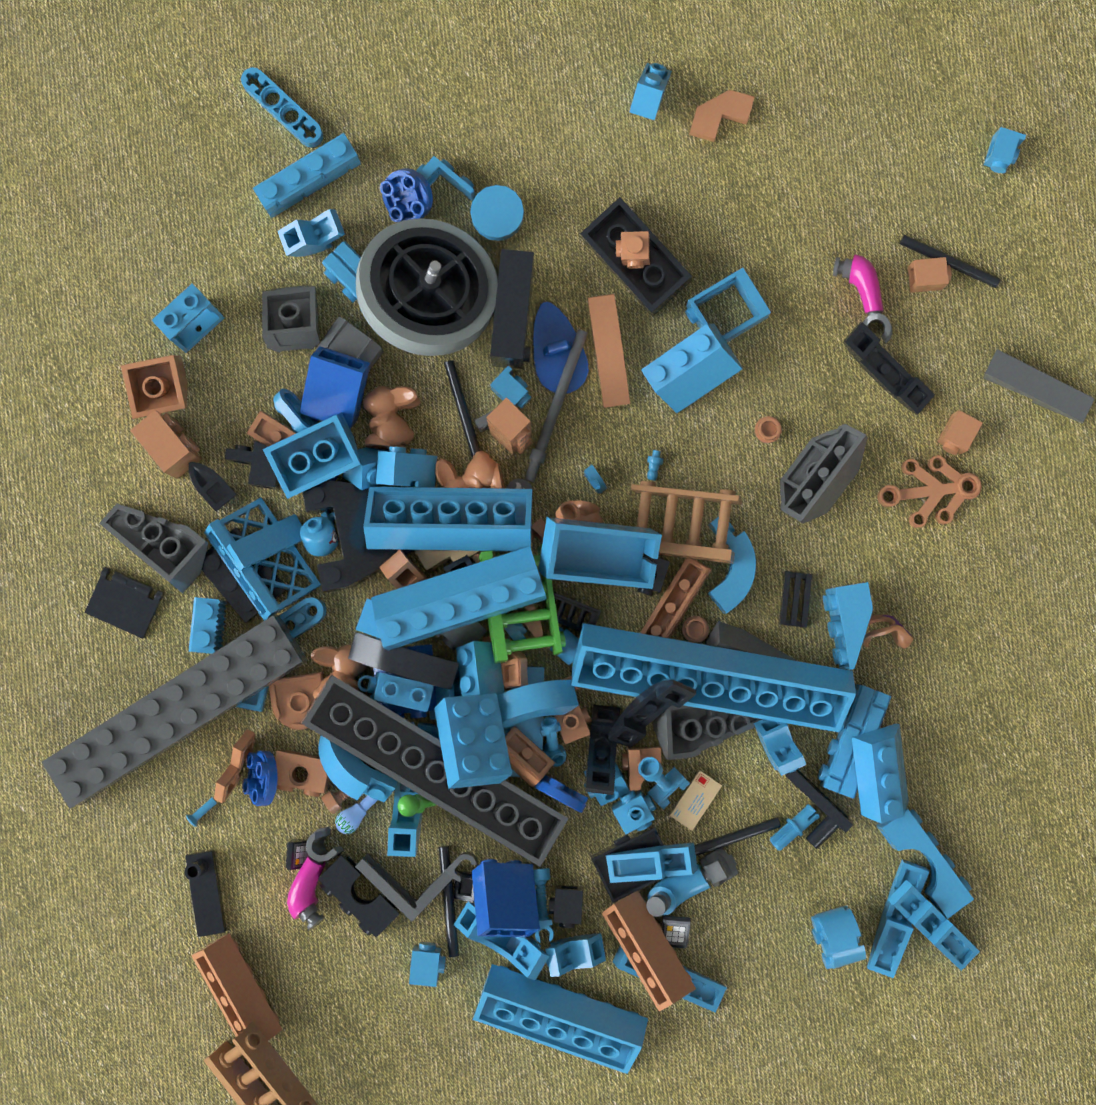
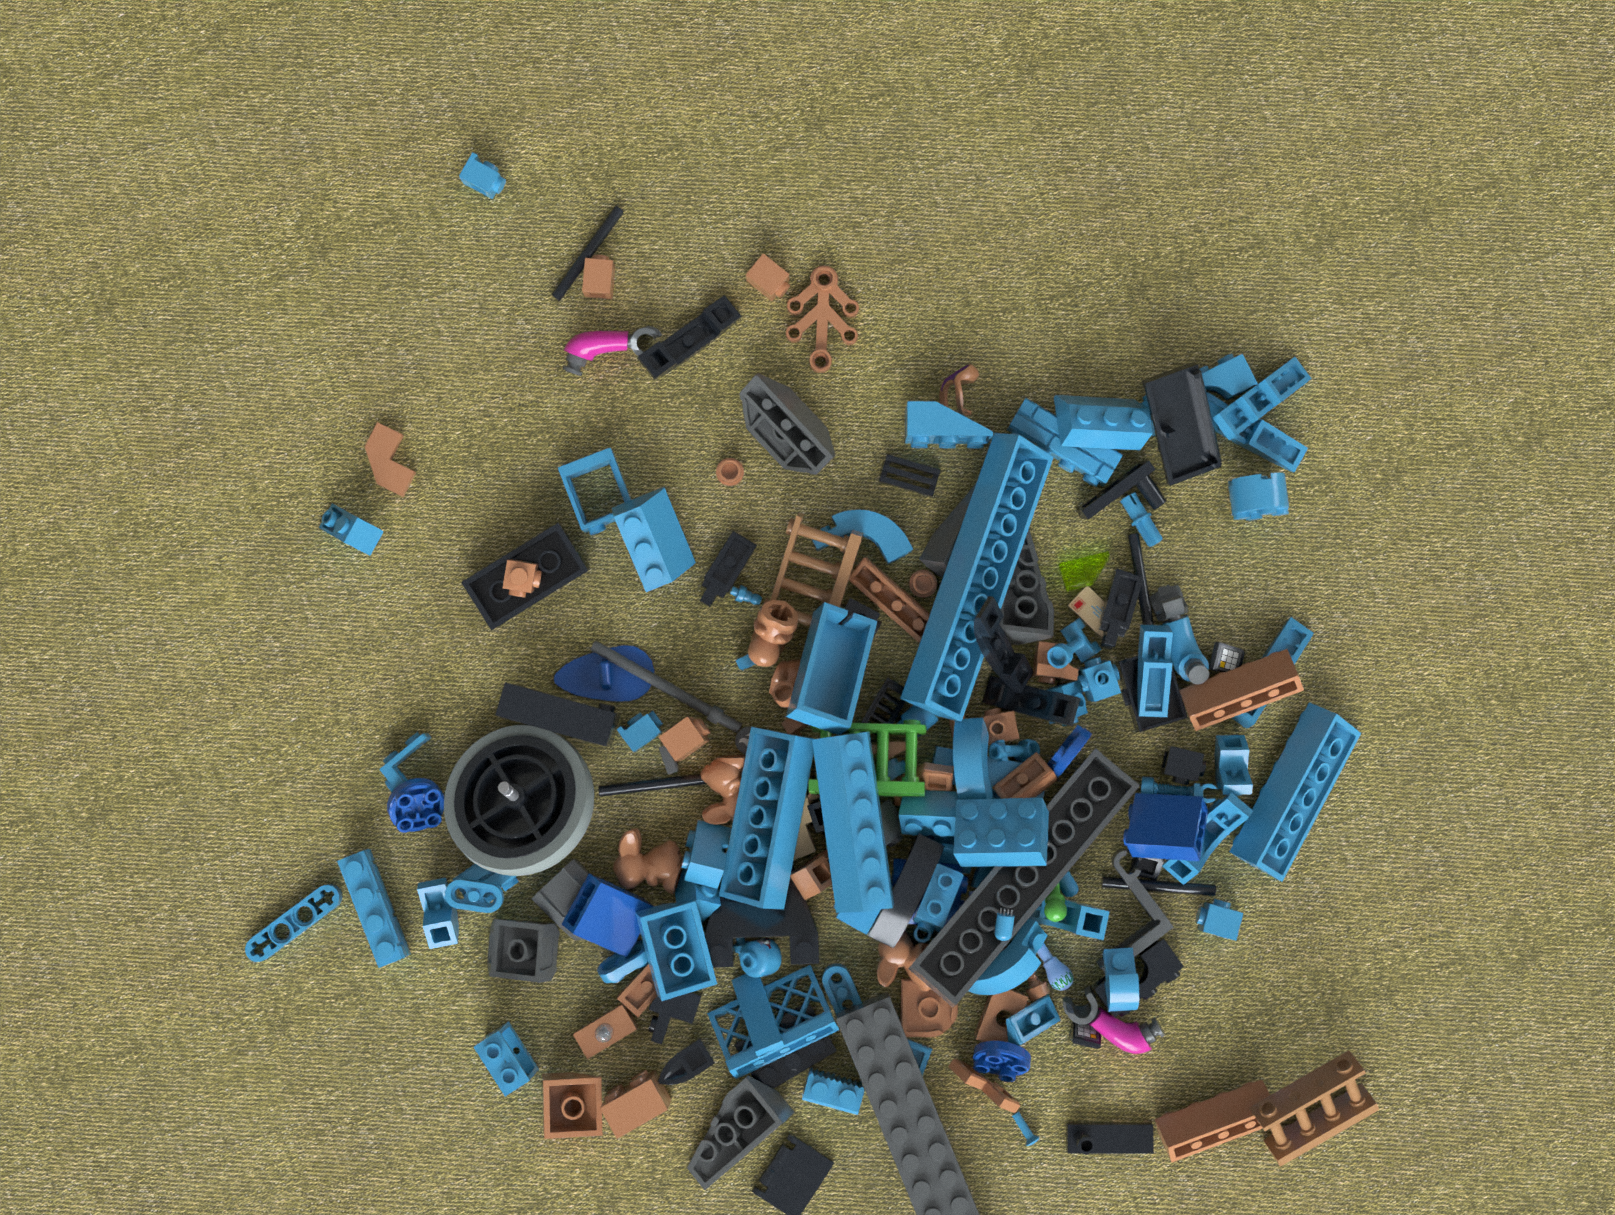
camera: 80 degrees left, 0 degrees up
dark azure piece [470,185,524,241] -> none
nougat slope [587,294,630,408] -> none
dark azure brick [754,719,806,776] -> none
dark grey slope [983,349,1095,424] -> none
none -> dark azure plate [445,879,504,913]
none -> nougat piece [573,1003,639,1059]
none -> black hinge [700,531,757,607]
none -> nougat animal [748,600,798,667]
none -> dark azure piece [995,908,1015,941]
none -> dark azure slope [1006,994,1061,1046]
none -> clear neon green tile [1058,551,1110,592]
none -> dark azure piece [1059,871,1079,897]
none -> black hinge [1099,569,1143,649]
none -> dark azure brick [1103,948,1139,1012]
none -> black container [1142,362,1222,486]

